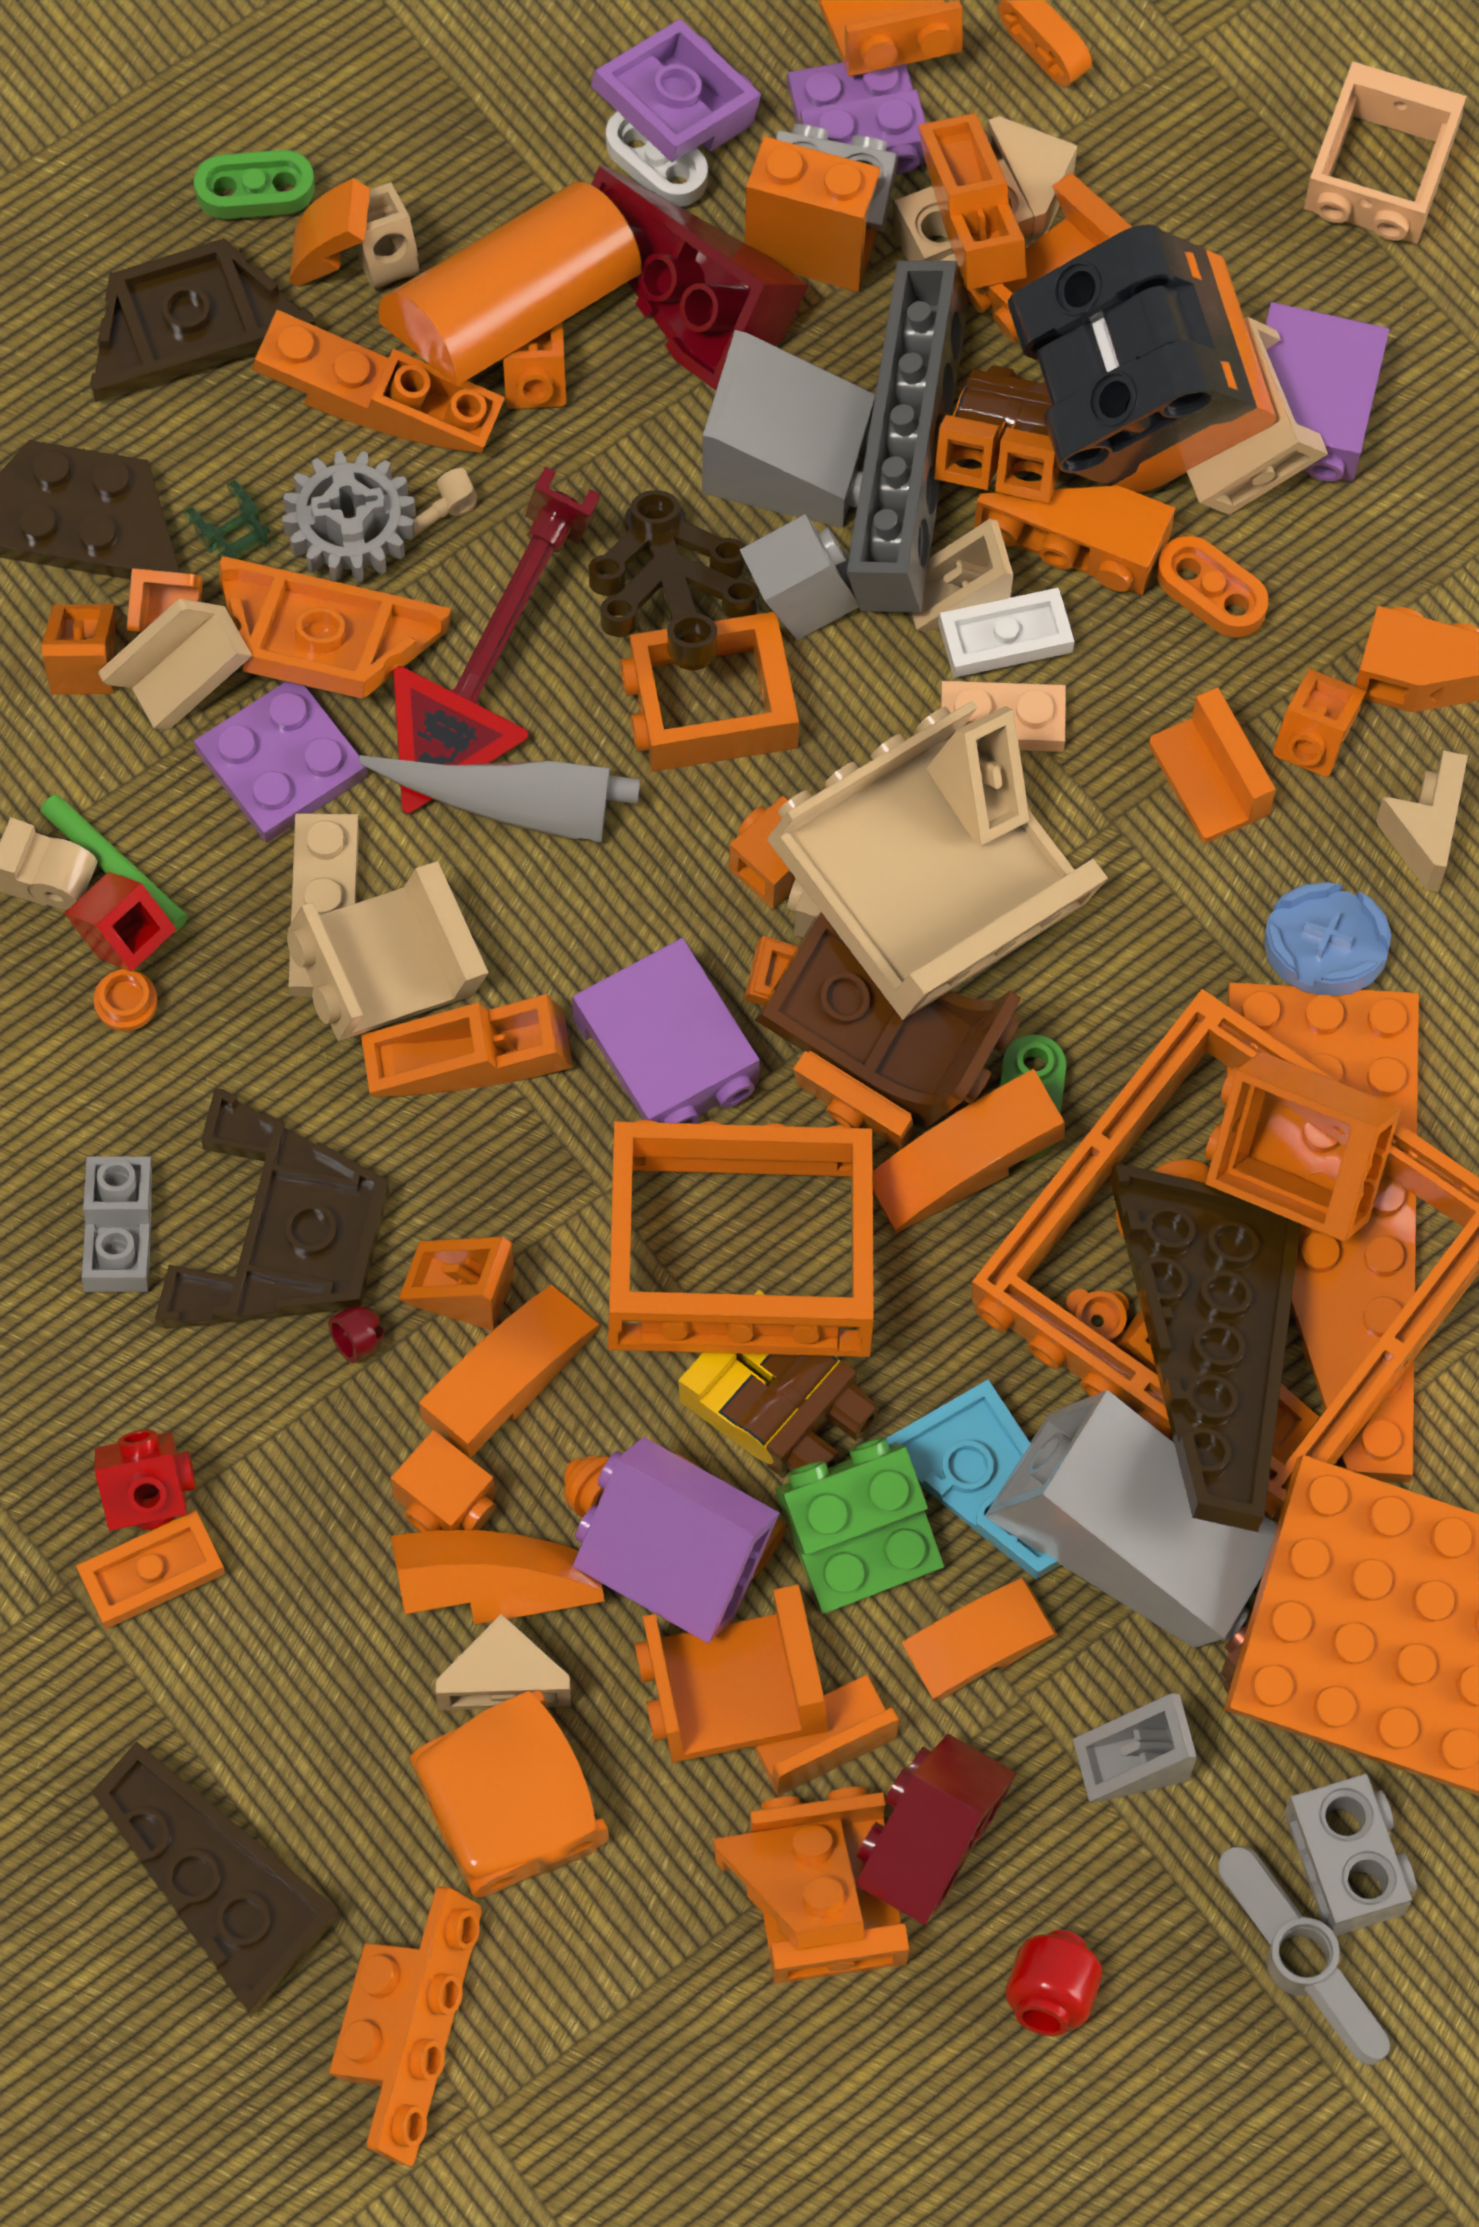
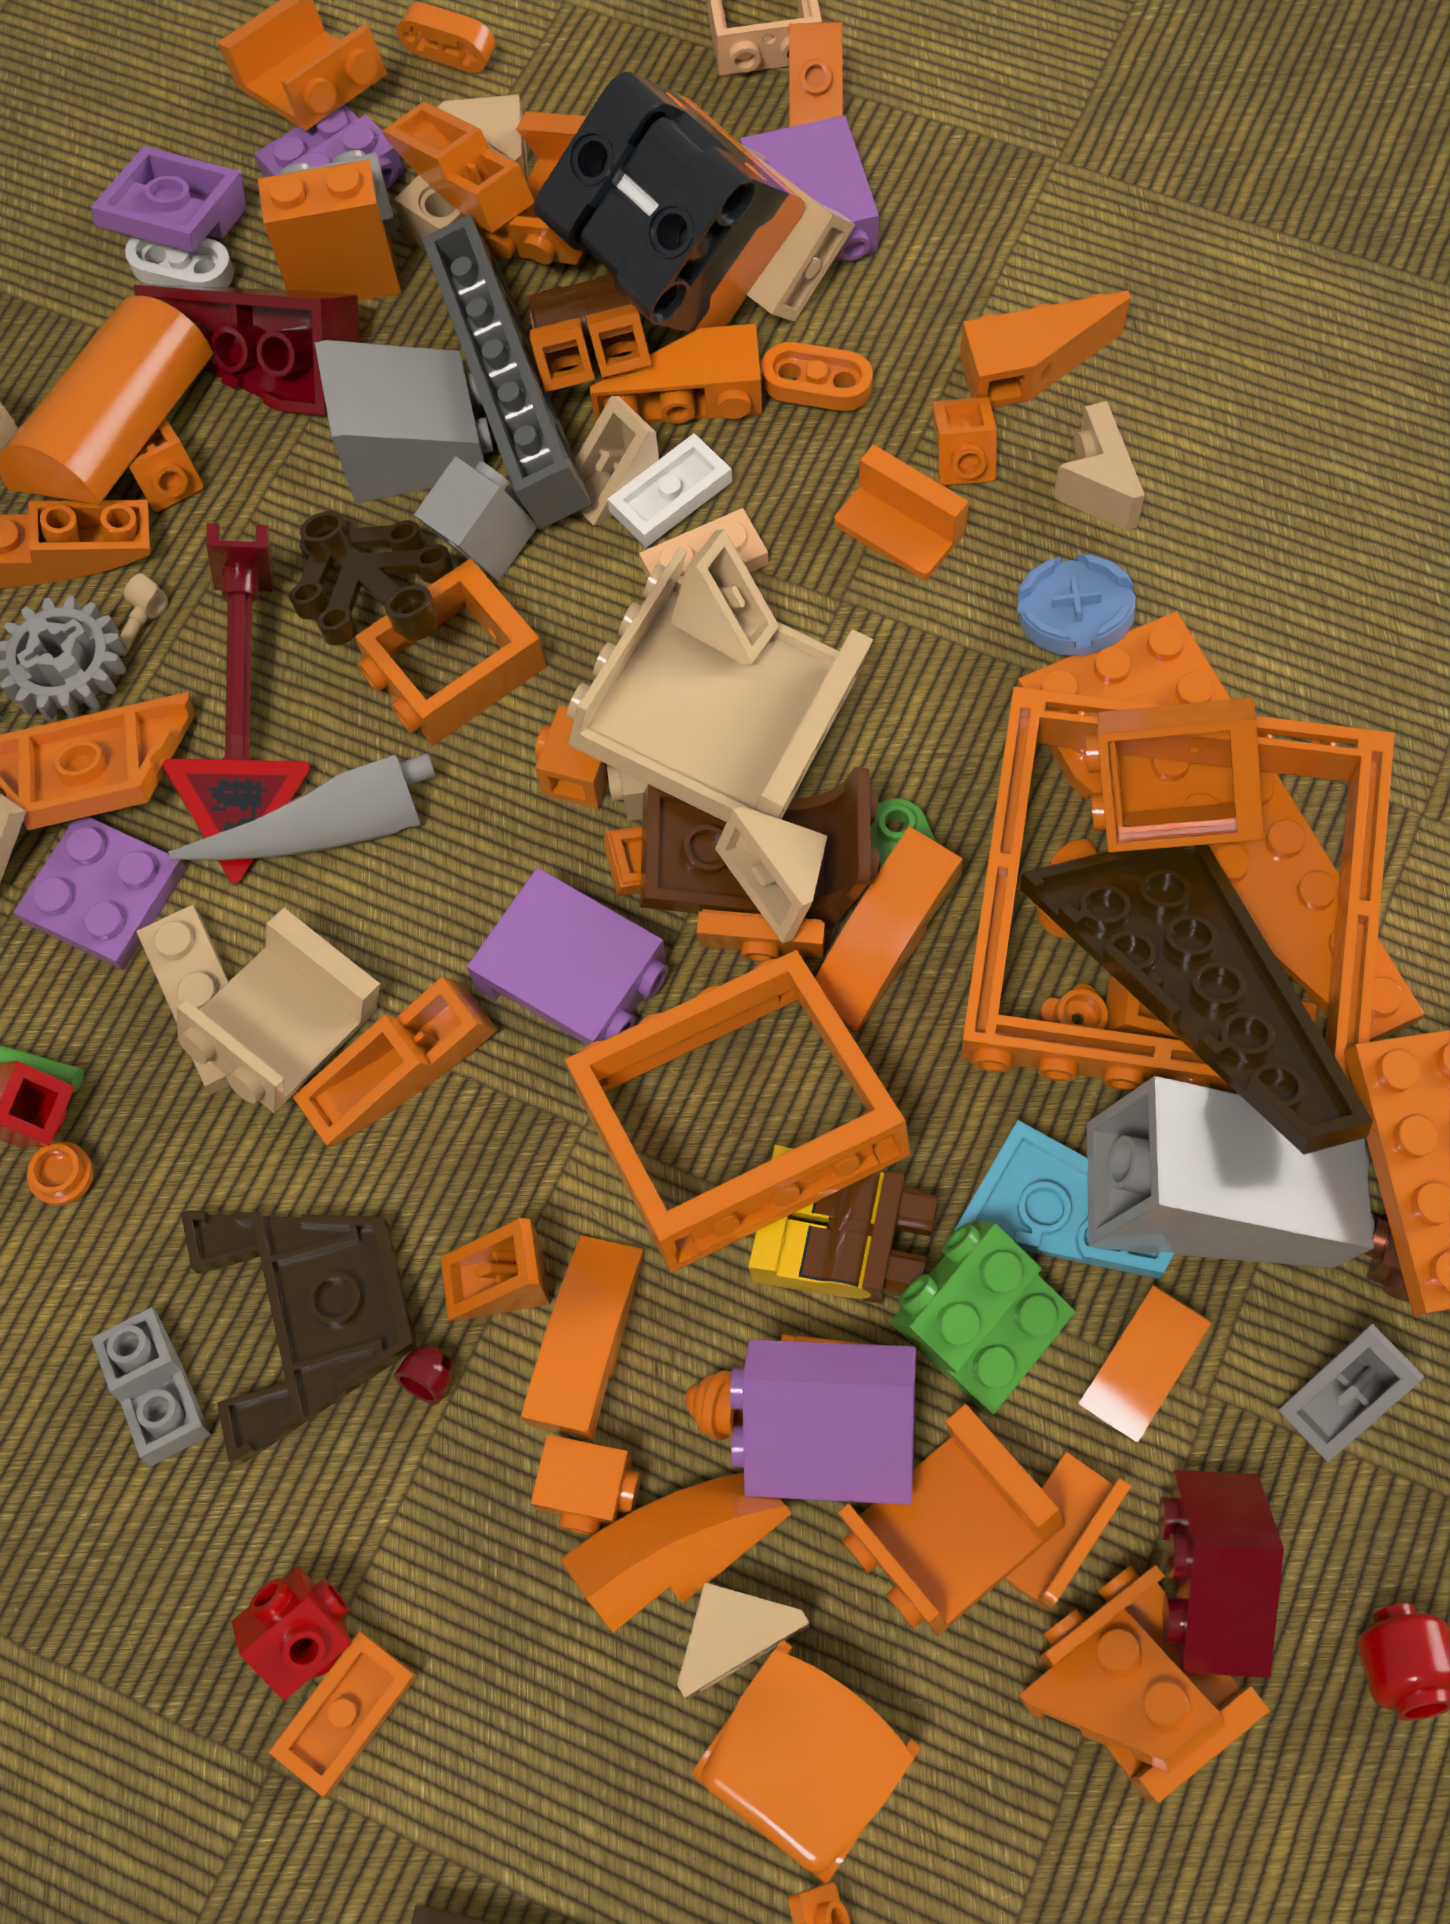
camera: 20 degrees left, 0 degrees up
none -> tan slope [715,806,827,944]
none -> orange plate [789,22,843,127]

